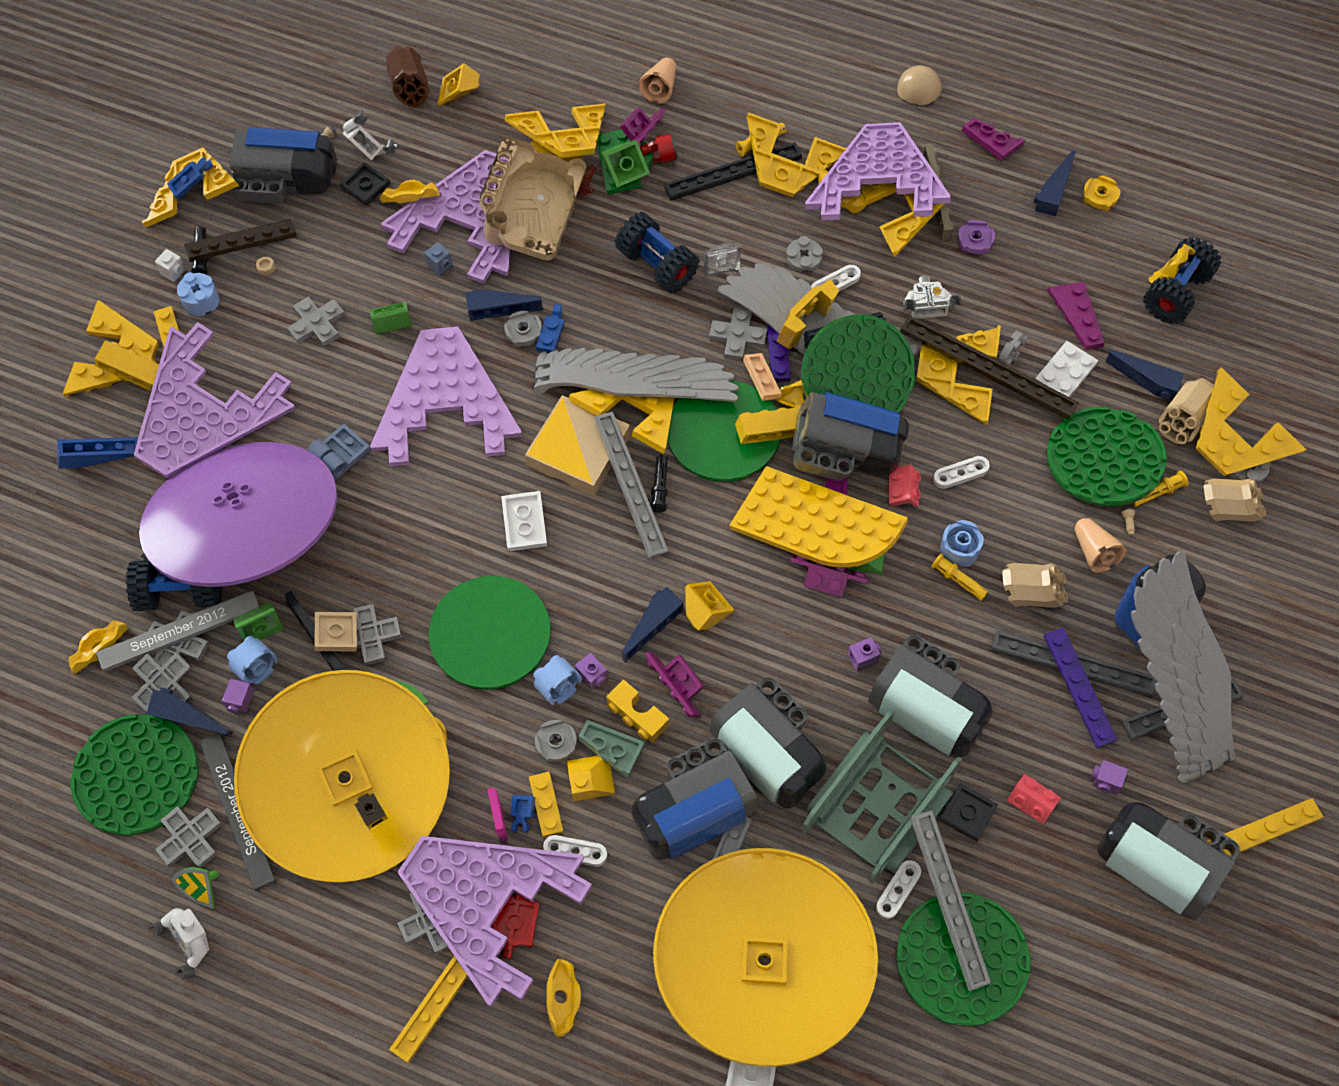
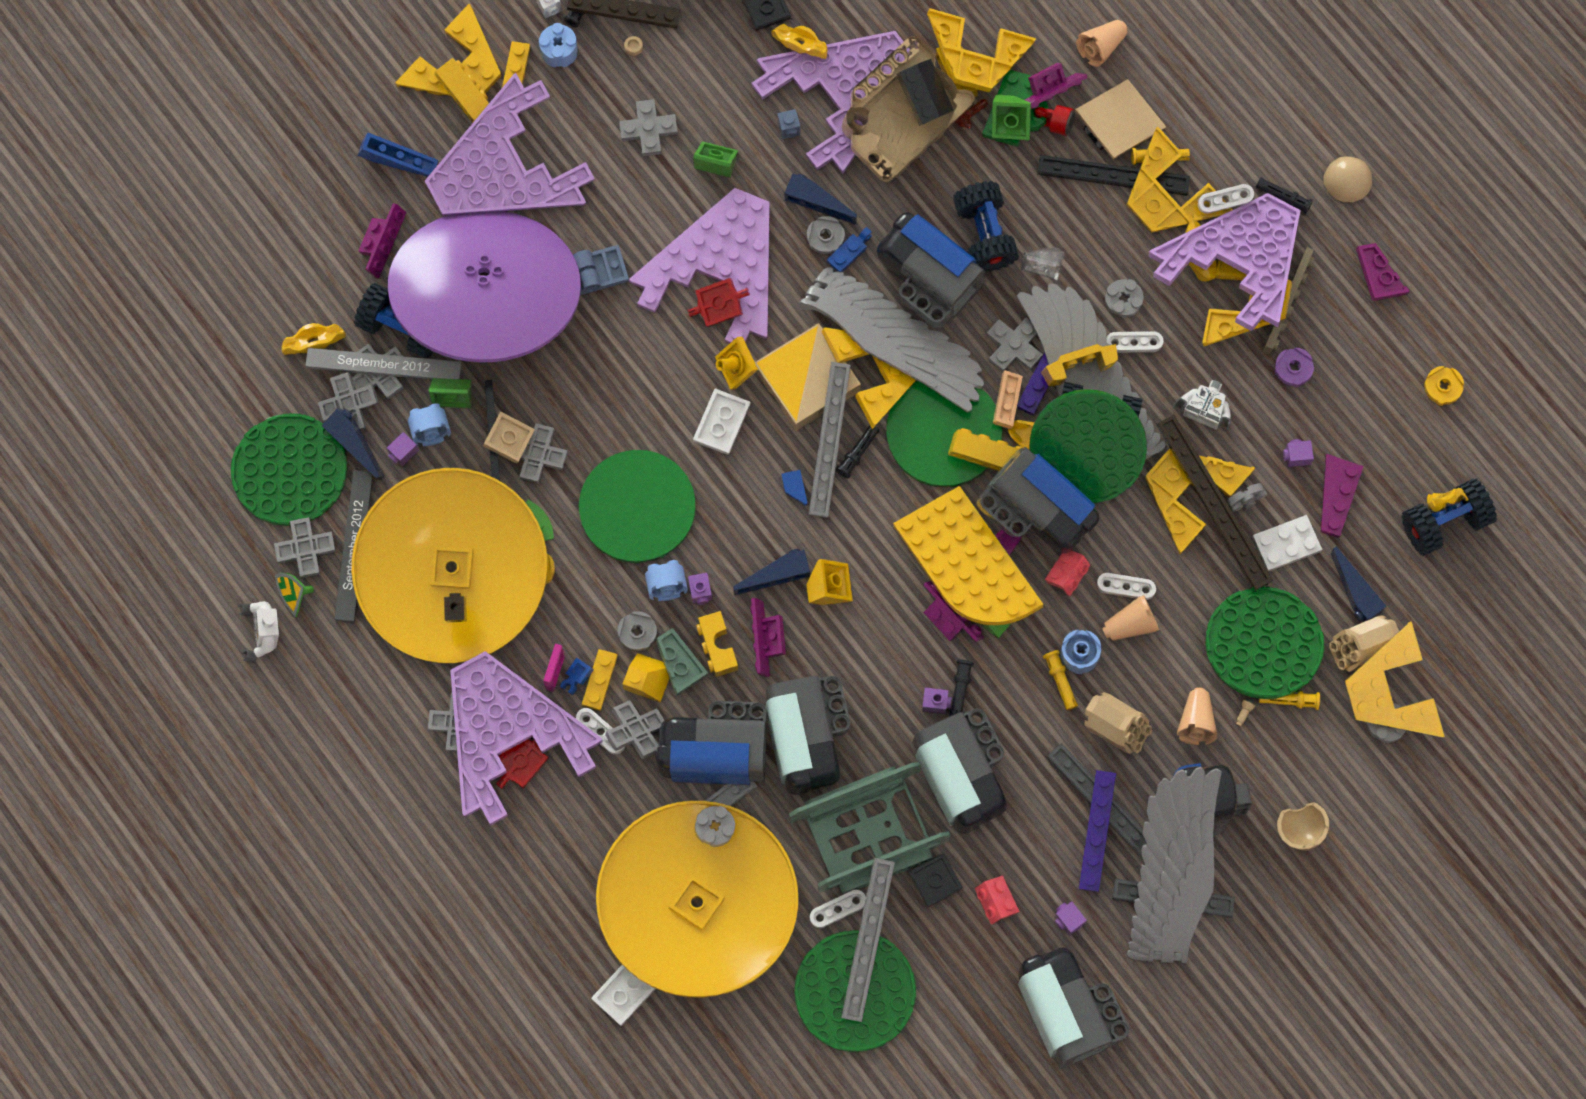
camera: 30 degrees right, 10 degrees up
yellow plate [389,956,468,1064] -> none
yellow piece [546,959,581,1037] -> none
dark blue slope [1033,150,1076,217] -> none
tan brick [1203,478,1266,522] -> none
yellow plate [1206,798,1323,856] -> none
none -> magenta bracket [358,203,406,278]
none -> light grey plate [605,700,665,759]
none -> red plate [688,278,750,327]
none -> light grey plate [695,806,735,847]
none -> yellow plate [715,337,758,390]
none -> blue tile [781,470,808,506]
none -> piece [876,212,985,328]
none -> black slope [896,59,954,126]
none -> black pin [949,659,974,717]
none -> tan piece [1075,79,1166,159]
none -> light nougat cone [1102,595,1160,641]
none -> white plate [1198,184,1254,214]
none -> black pin [1256,177,1313,215]
none -> tan cylinder [1277,802,1329,851]
none -> medium lavender brick [1283,439,1314,467]

